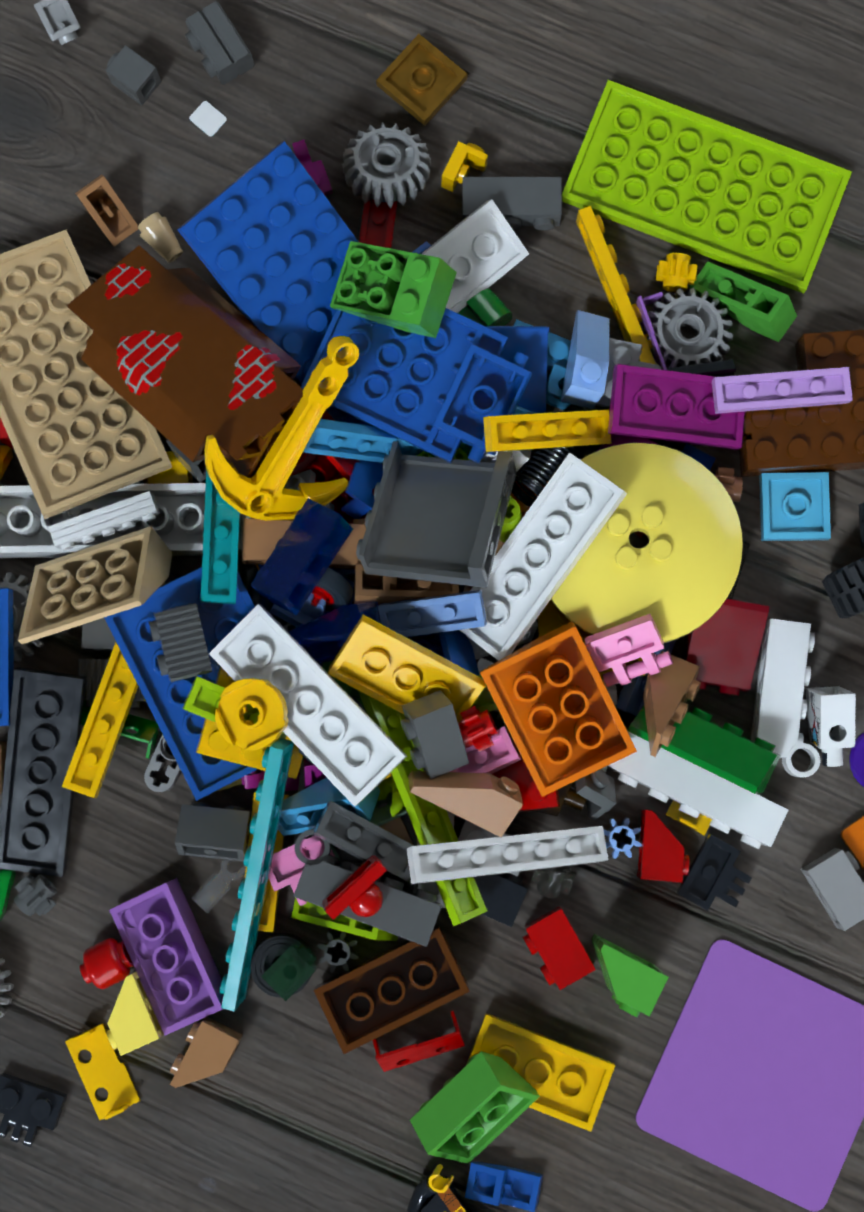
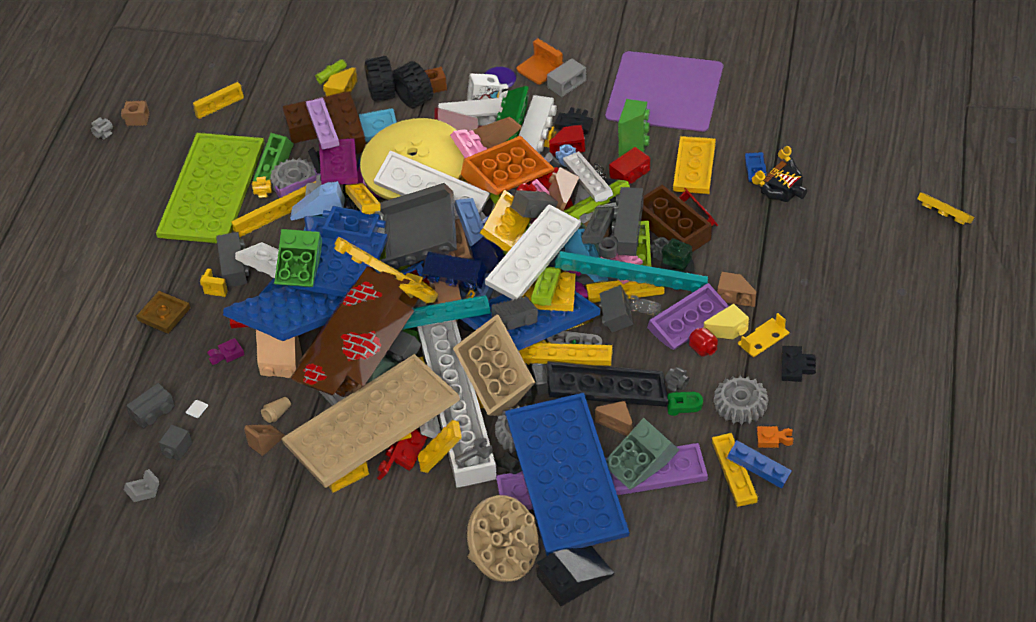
camera: 105 degrees left, 35 degrees down
white piece [48,491,160,551] -> none
yellow plate [215,678,289,751] -> none
red tile [322,855,387,920] -> none
light grey gear [342,122,431,209] -> none
bright green slope [410,1051,540,1164] -> none

